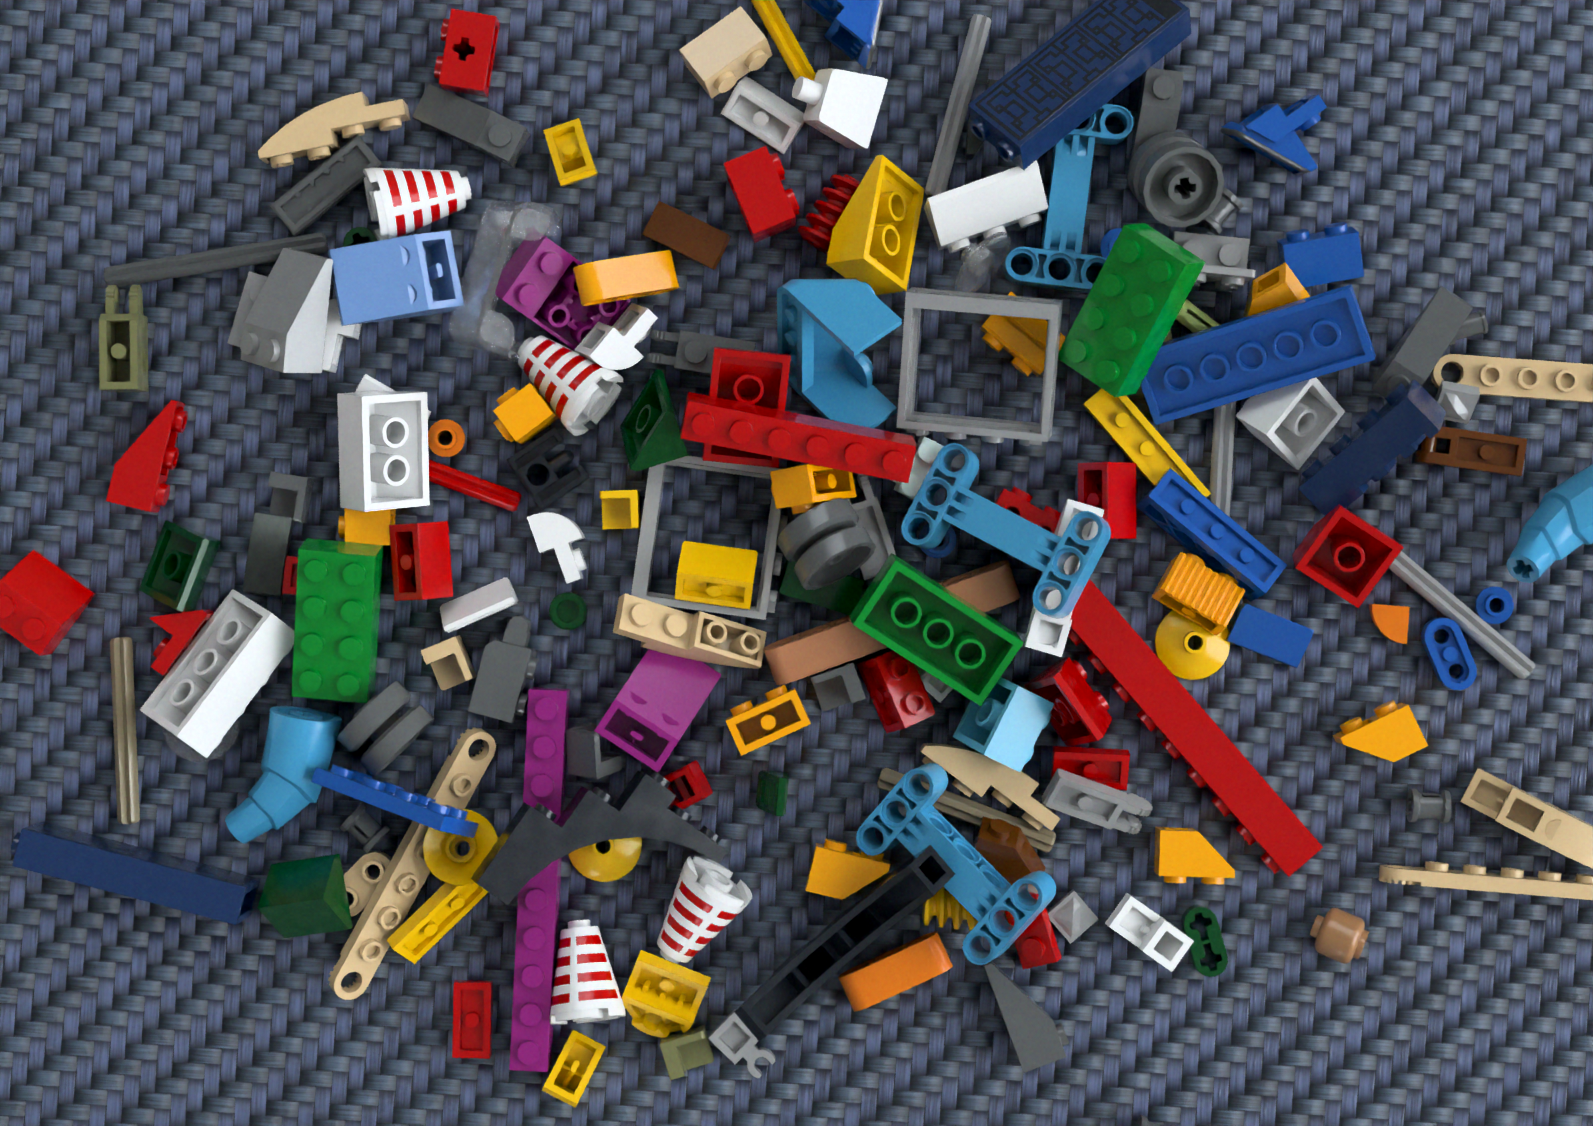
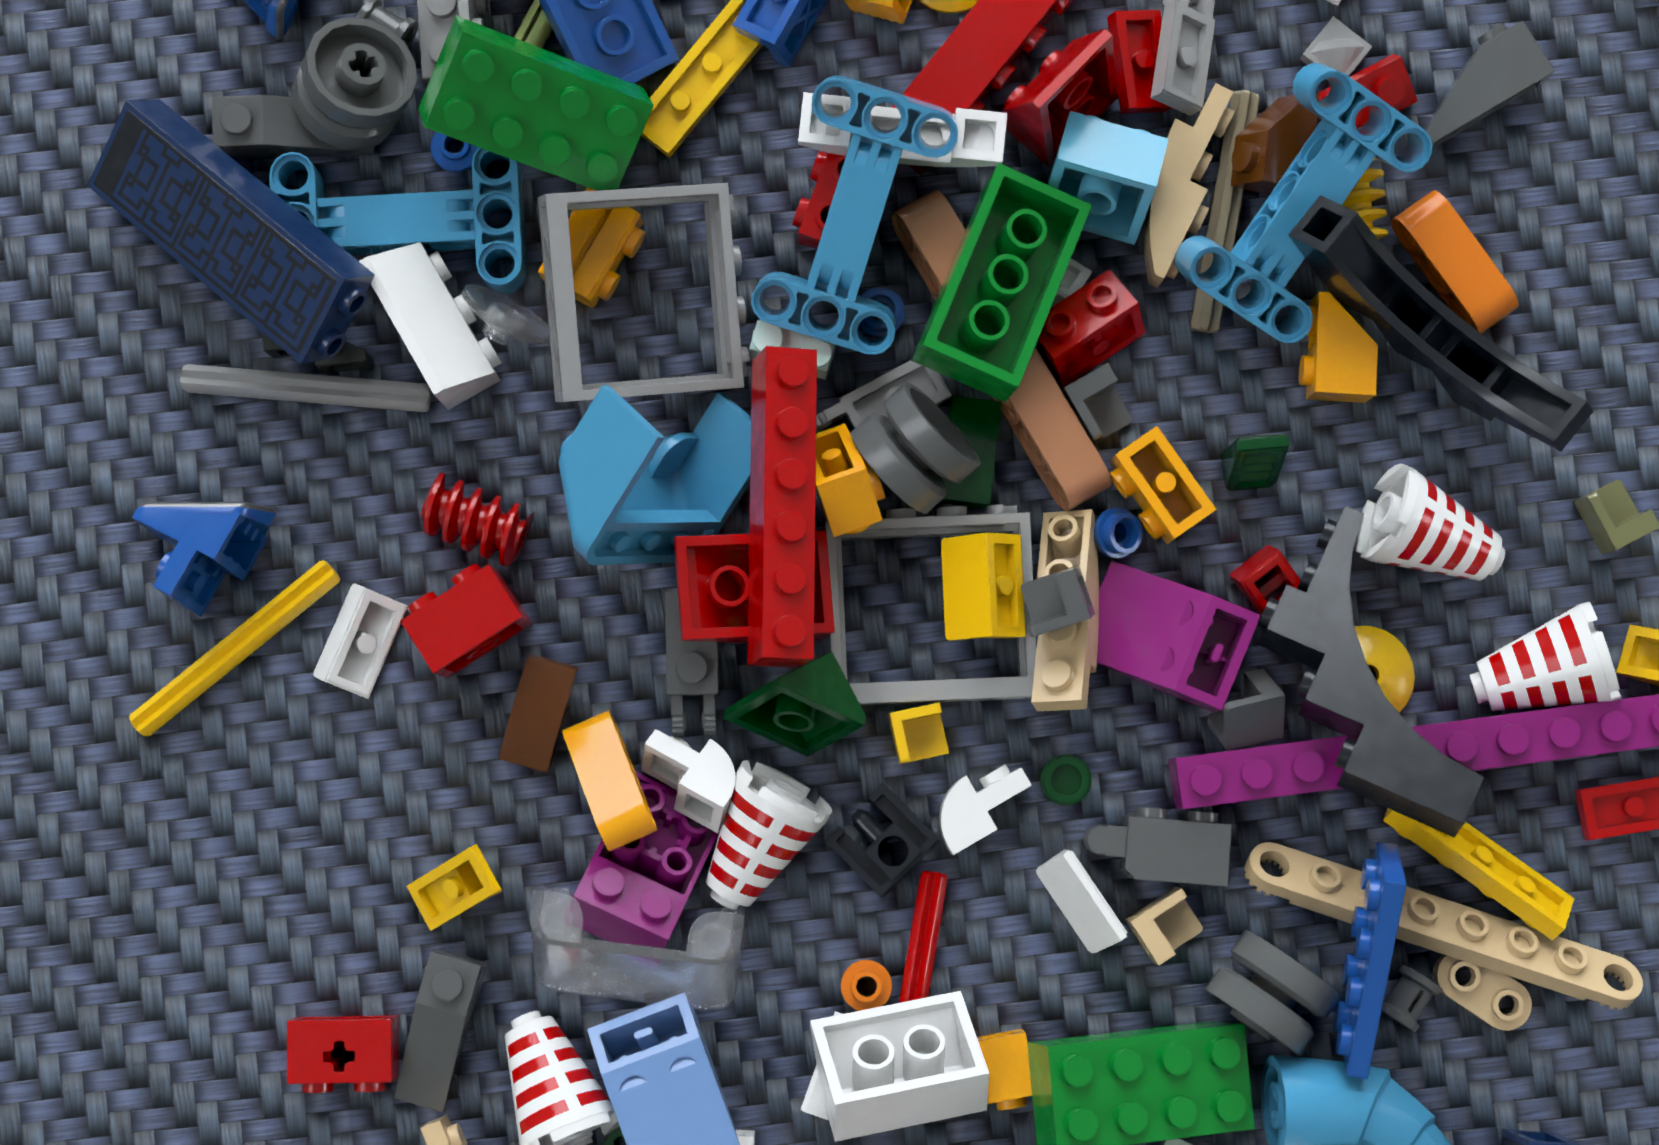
camera: 105 degrees left, 5 degrees down
dark green slope [258,853,353,938] -> none
red brick [389,521,453,601] -> none
yellow dish [423,809,498,886] -> none
light orange brick [493,383,559,445] -> none
yellow slope [622,950,711,1038] -> none
tan brick [679,6,773,99] -> none
light grey plate [708,1009,776,1078] -> none
white torso [792,68,888,149] -> none
yellow slope [826,155,925,295] -> none
red brick [1078,462,1137,539] -> none
none -> dark grey panel [1021,565,1095,637]
none -> blue plate [1094,508,1143,558]

